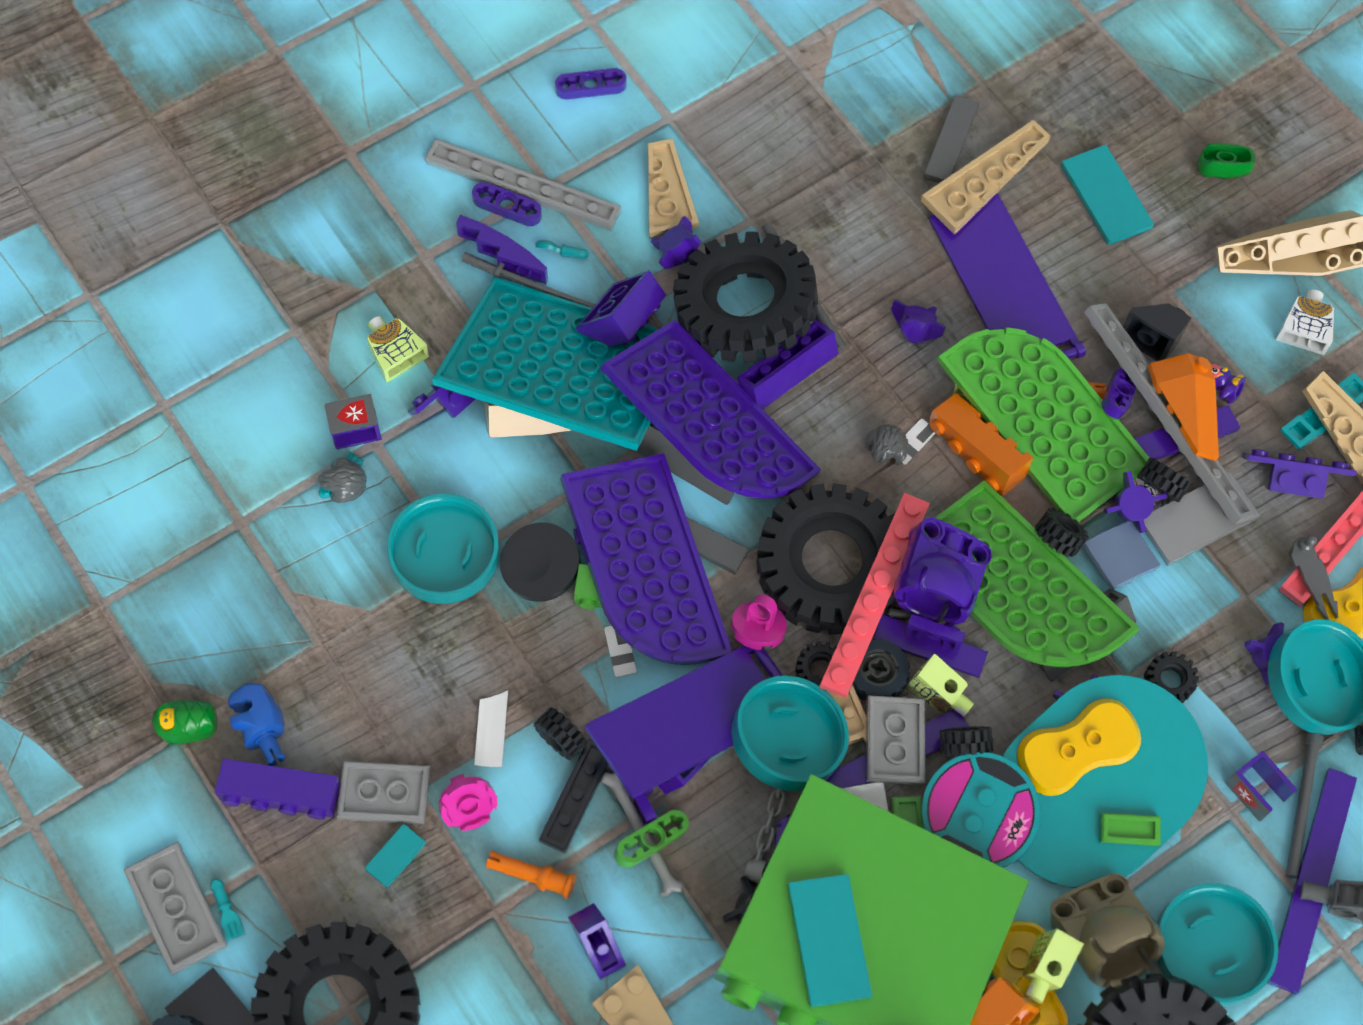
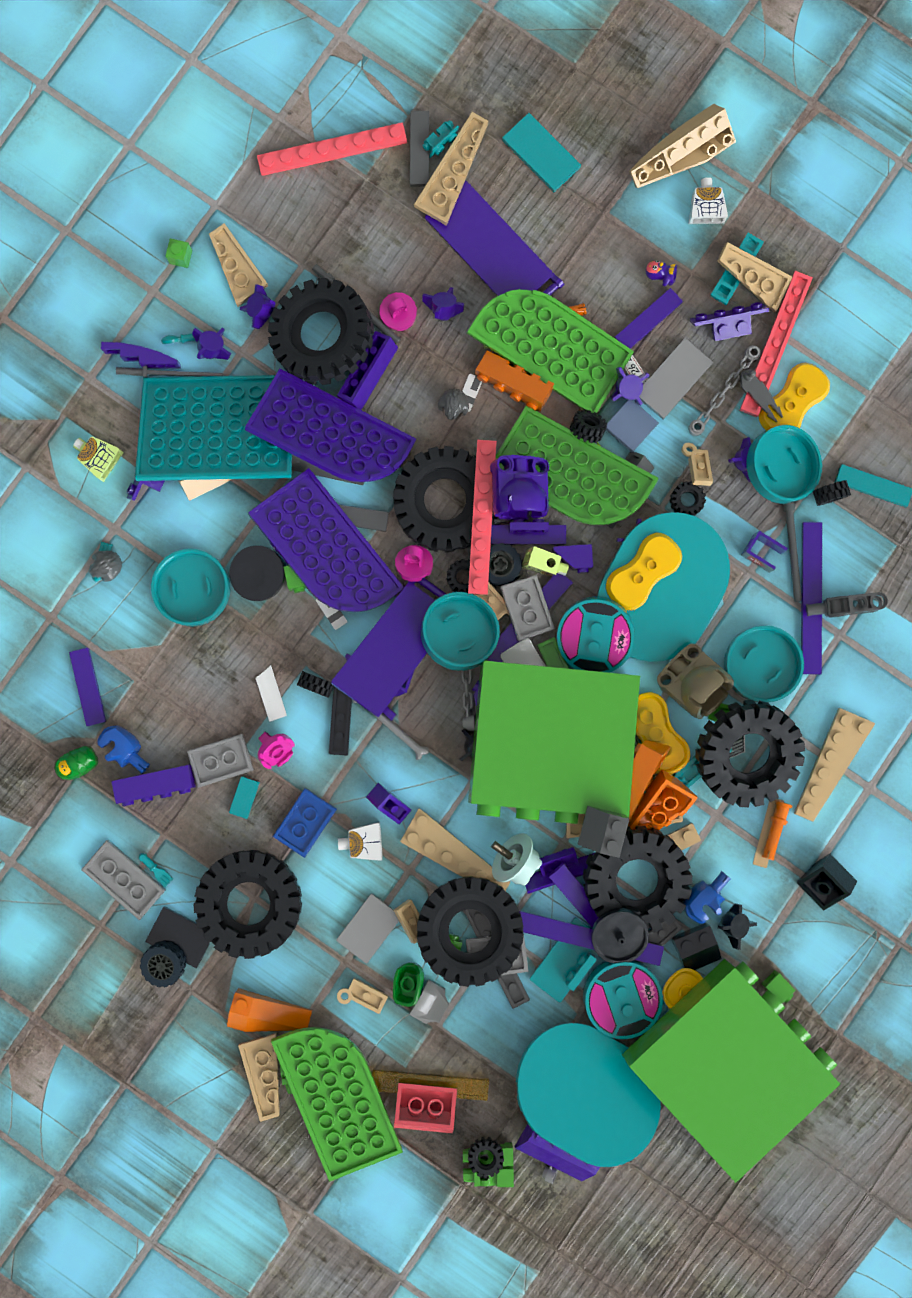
camera: 20 degrees left, 20 degrees up
piece [325,394,382,450] -> none
light grey tile [425,139,621,231] -> none
dark purple beam [472,182,542,226] -> none
orange pin [486,850,576,900] -> none
dark purple beam [555,68,627,100] -> none
dark purple slope [576,270,666,347] -> none
bright green beam [614,810,689,868] -> none
teal tile [787,874,872,1008] -> none
black tyre [939,726,993,756] -> none
yellowish green torso [1022,929,1084,1003] -> none
light grey plate [1084,303,1256,525] -> none
bright green tile [1100,813,1161,846] -> none
dark purple beam [1101,367,1137,419] -> none
black slope [1123,303,1191,361] -> none
black tyre [1137,457,1191,503] -> none
orange wedge [1147,353,1219,461] -> none
green piece [1197,143,1255,179] -> none
none -> dark purple tile [69,647,107,727]
none -> bright green brick [165,238,193,268]
none -> dark purple piece [192,328,231,360]
none -> coral plate [257,122,407,176]
none -> blue tile [273,788,337,858]
none -> white torso [338,822,383,860]
none -> dark pink tile [379,292,417,331]
none -> teal hinge [422,120,459,158]
none -> dark purple slope [552,544,593,573]
none -> tan hinge [681,443,713,486]
none -> light grey piece [688,345,761,436]

